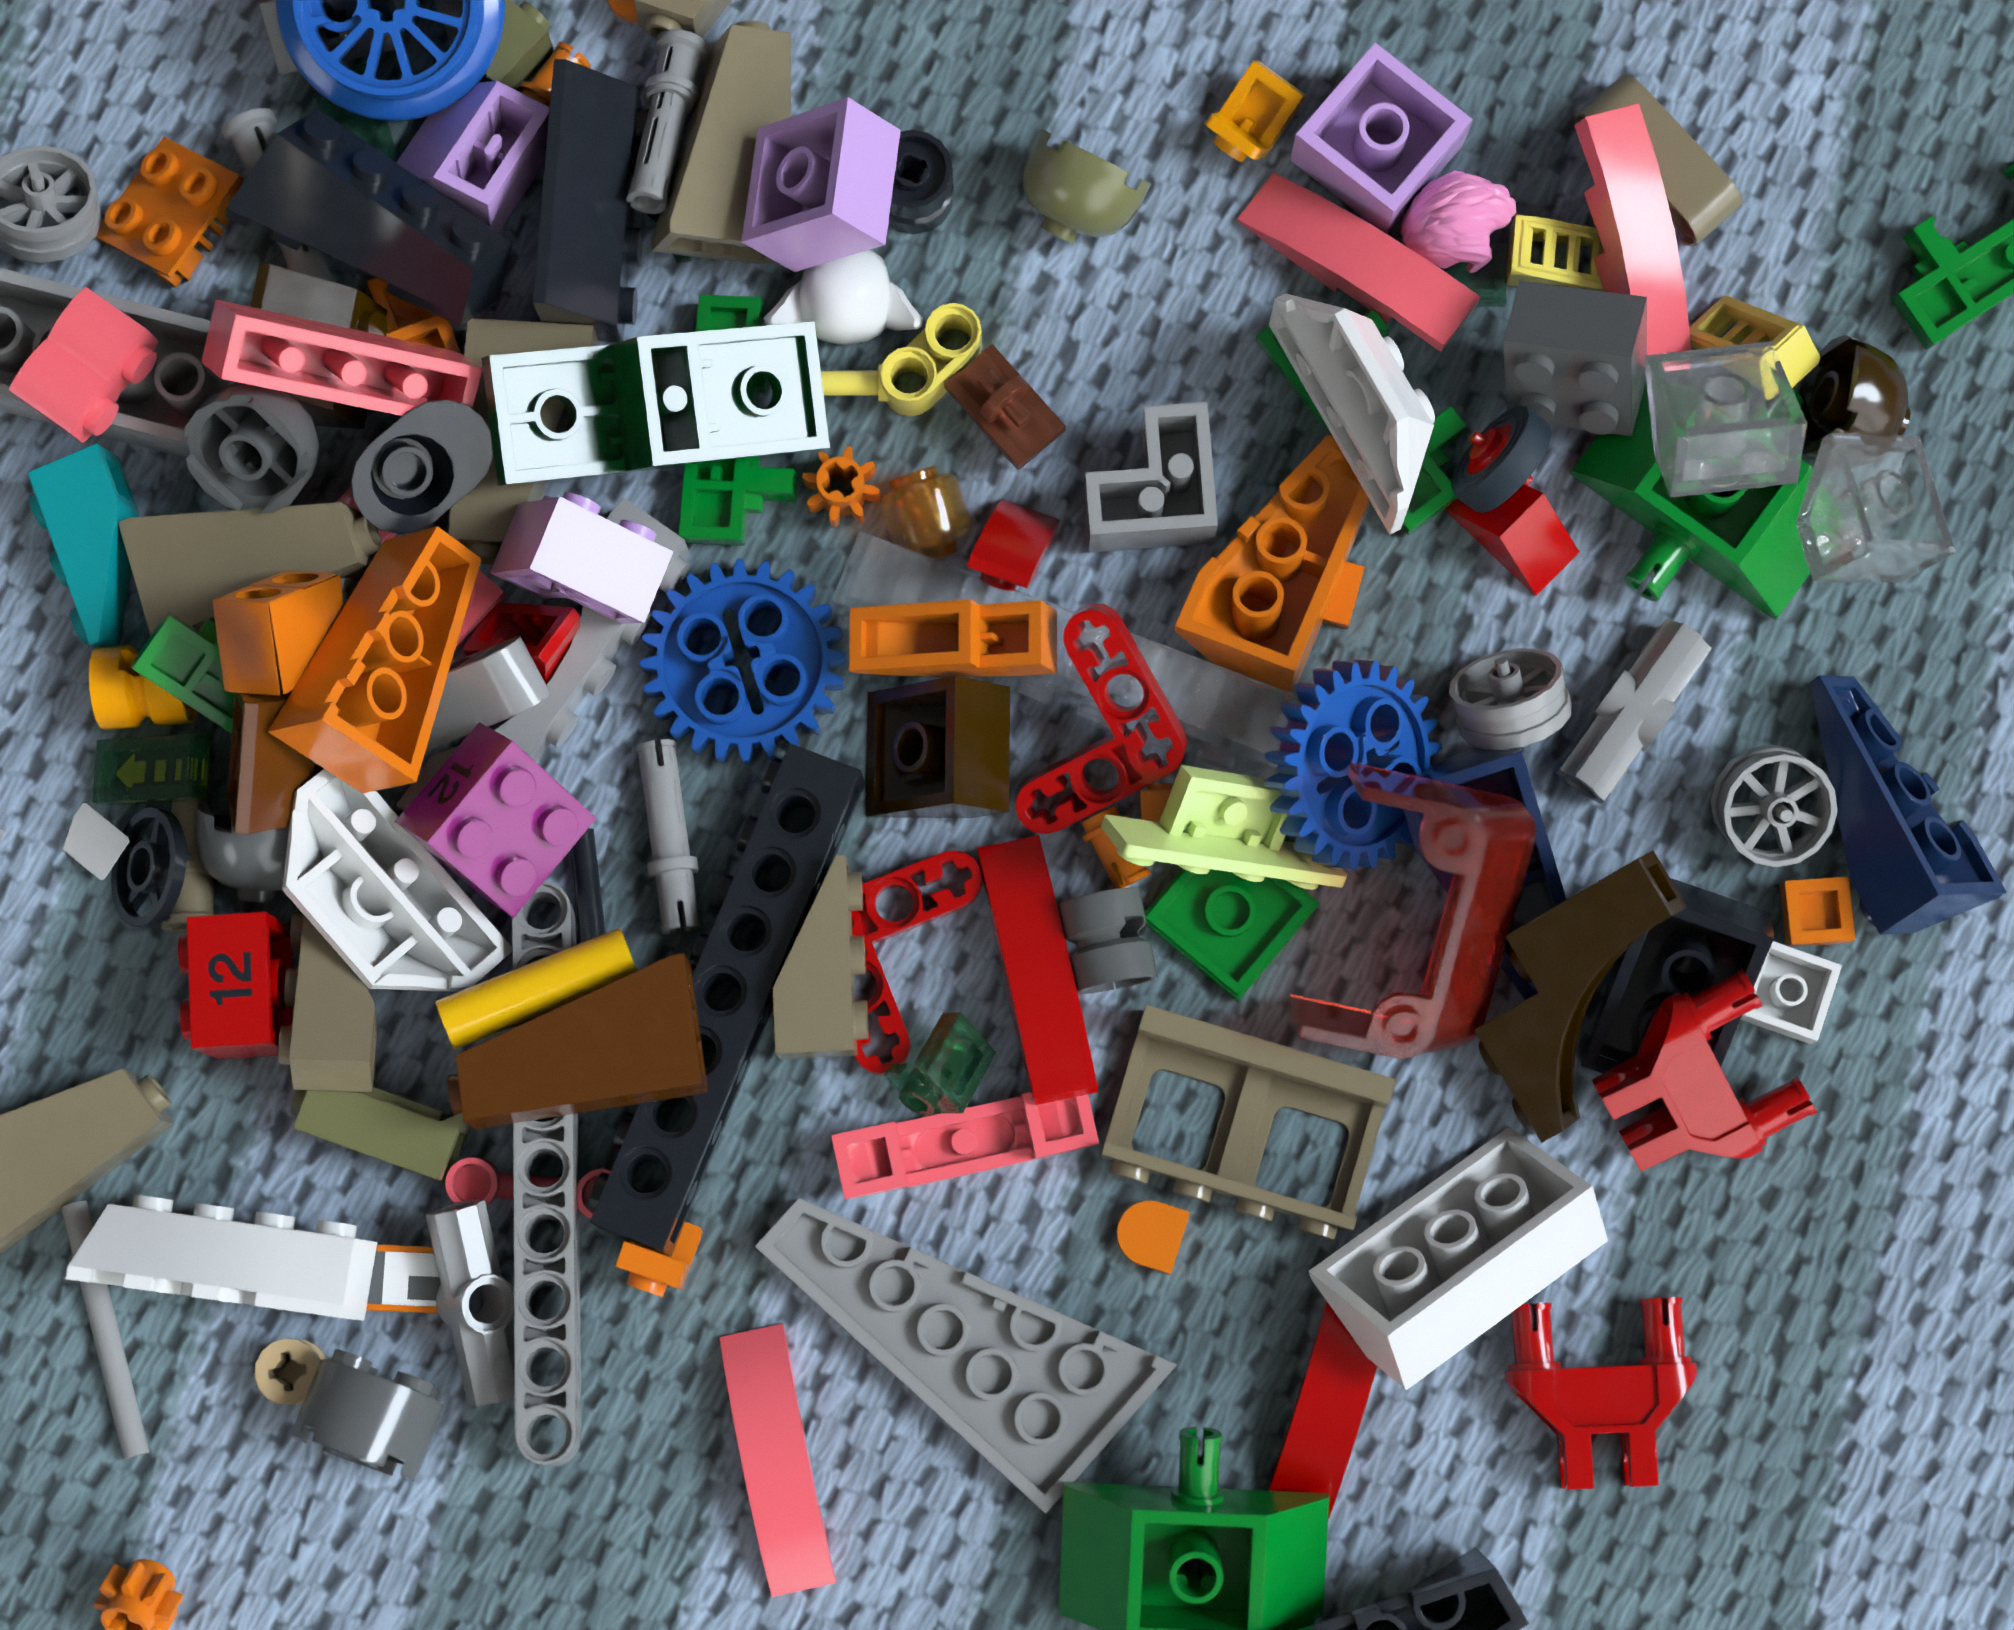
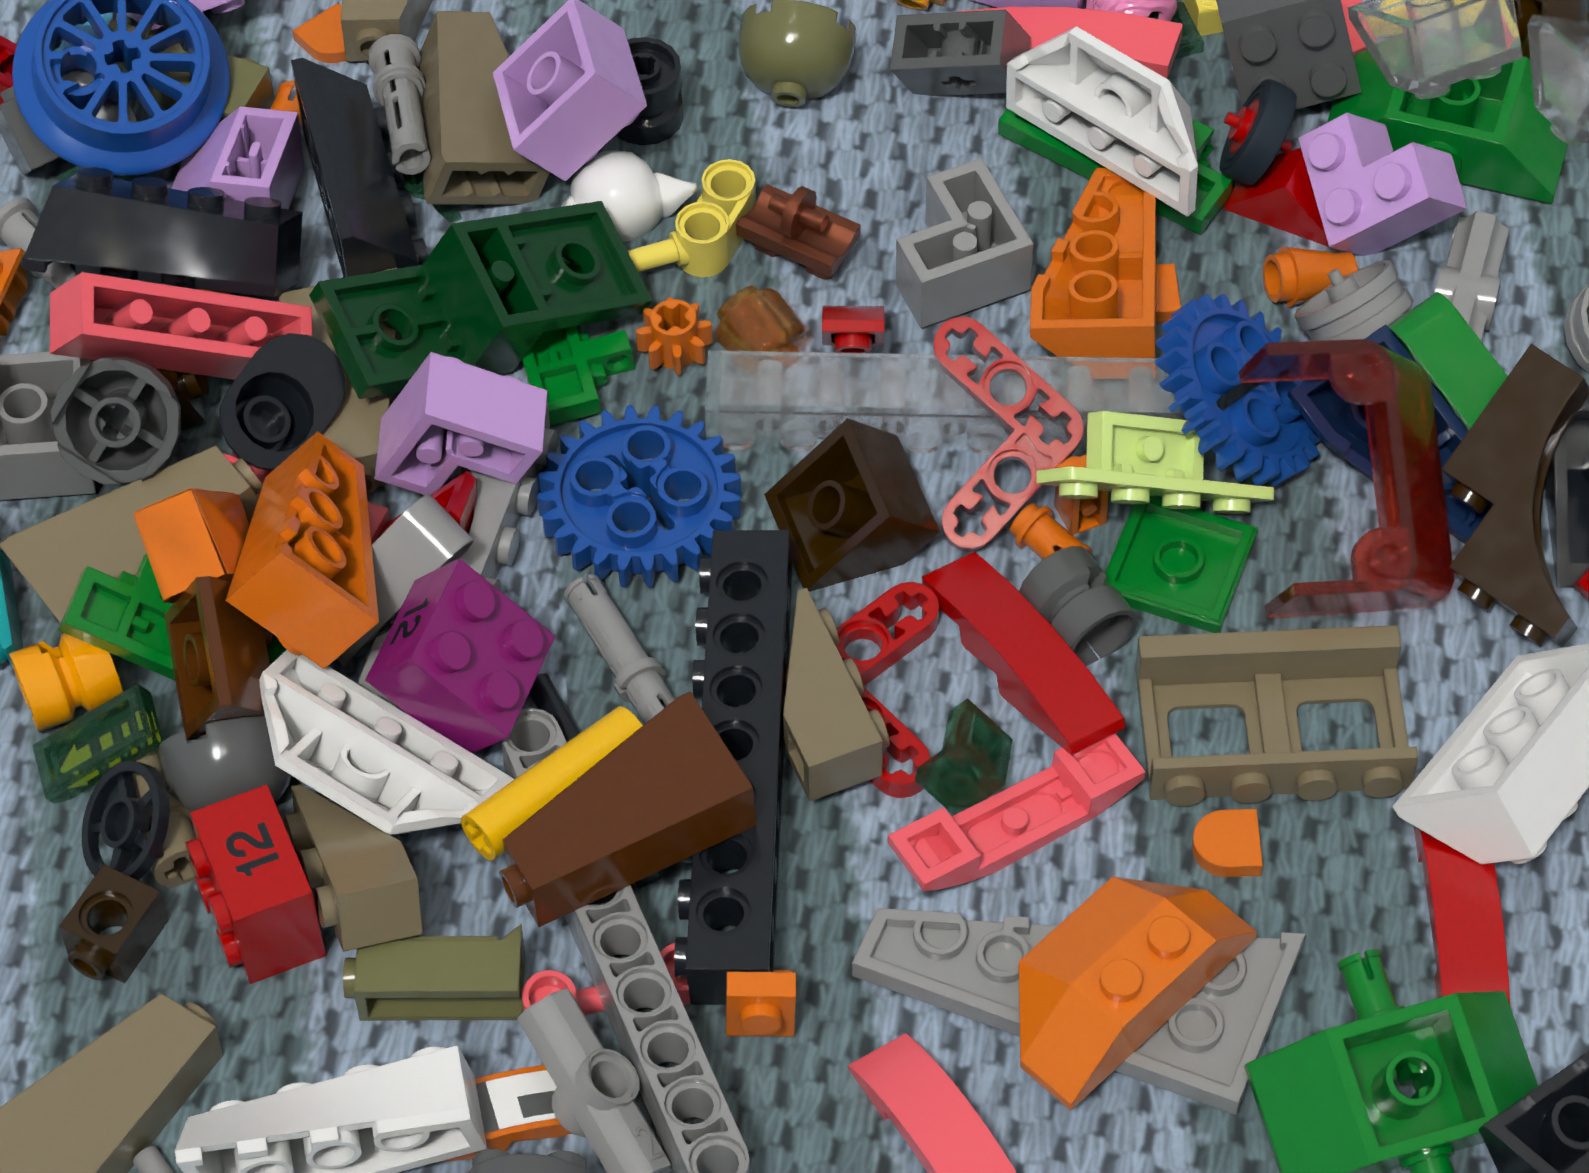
camera: 20 degrees left, 25 degrees down
white sticker [63,803,129,880] -> none
orange slope [849,599,1057,677] -> none
none -> dark brown brick [59,864,169,983]
none -> dark grey brick [890,9,1031,96]
none -> orange wedge [1018,876,1257,1111]
none -> orange cone [1263,247,1358,307]
none -> lavender brick [1298,113,1467,256]
none -> green beam [1388,292,1507,431]

